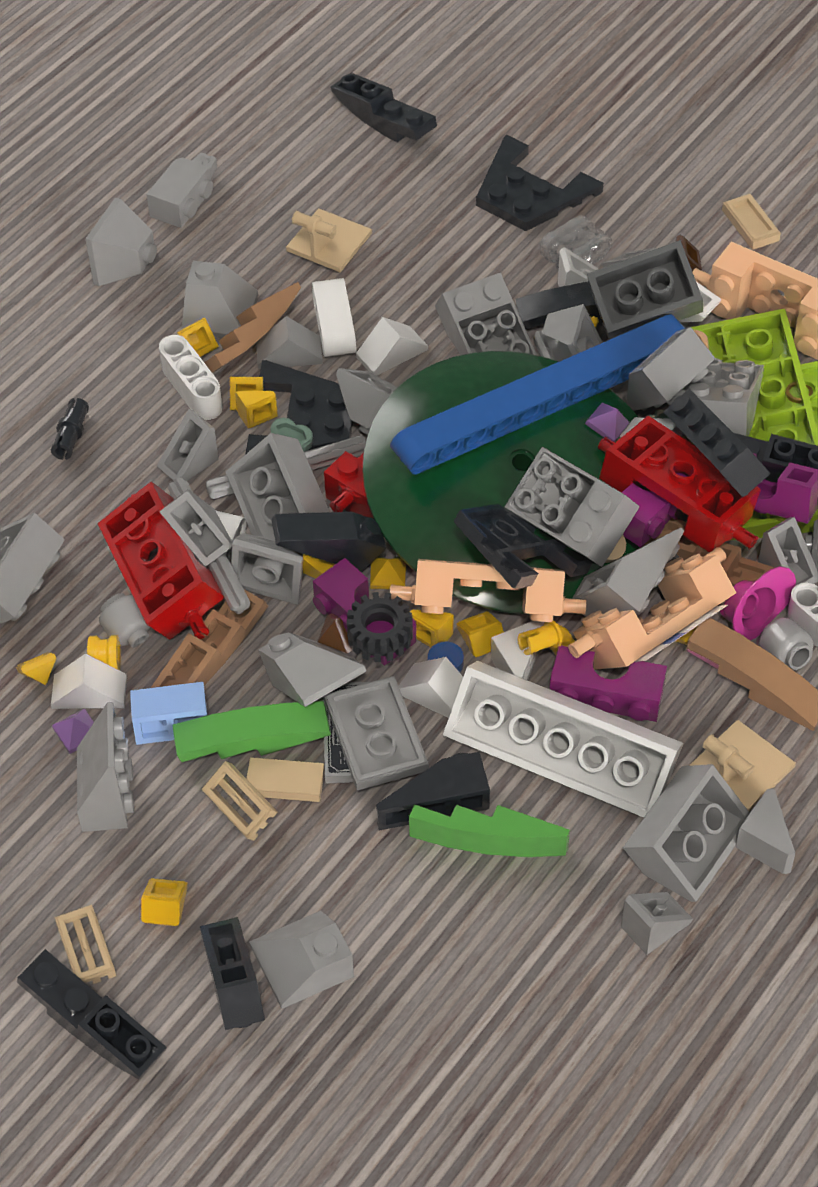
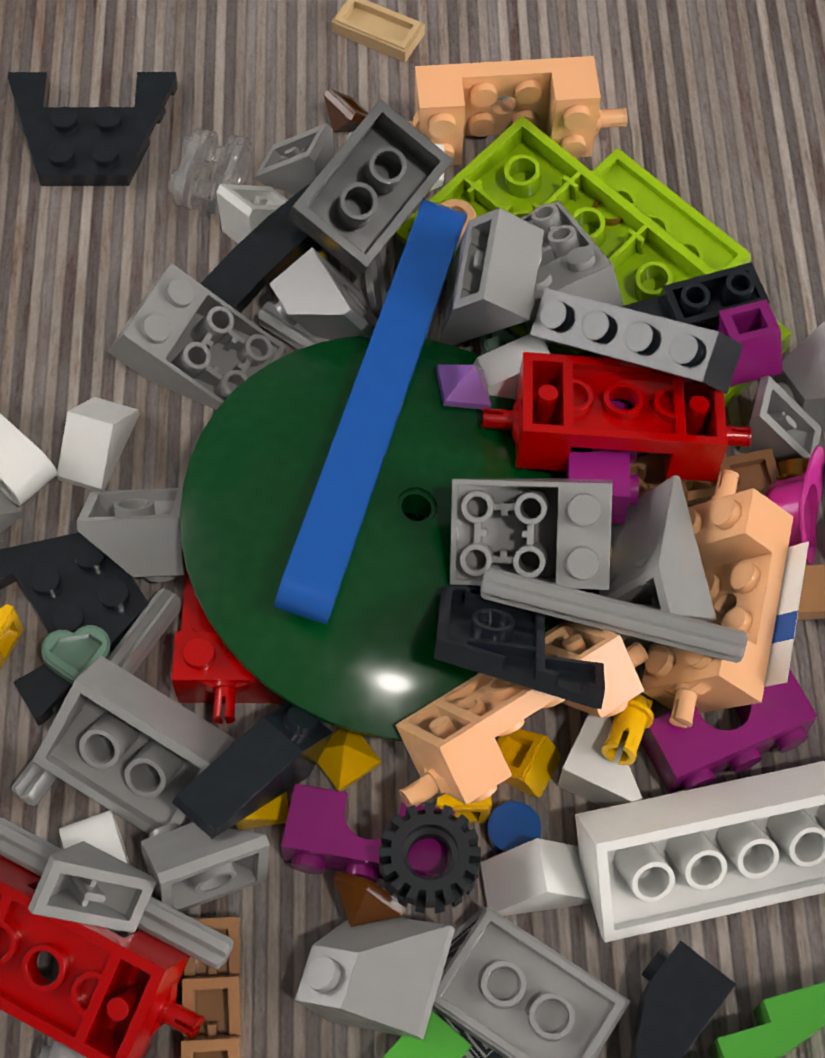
camera: 40 degrees left, 10 degrees up
none -> light grey axle [480,568,748,663]

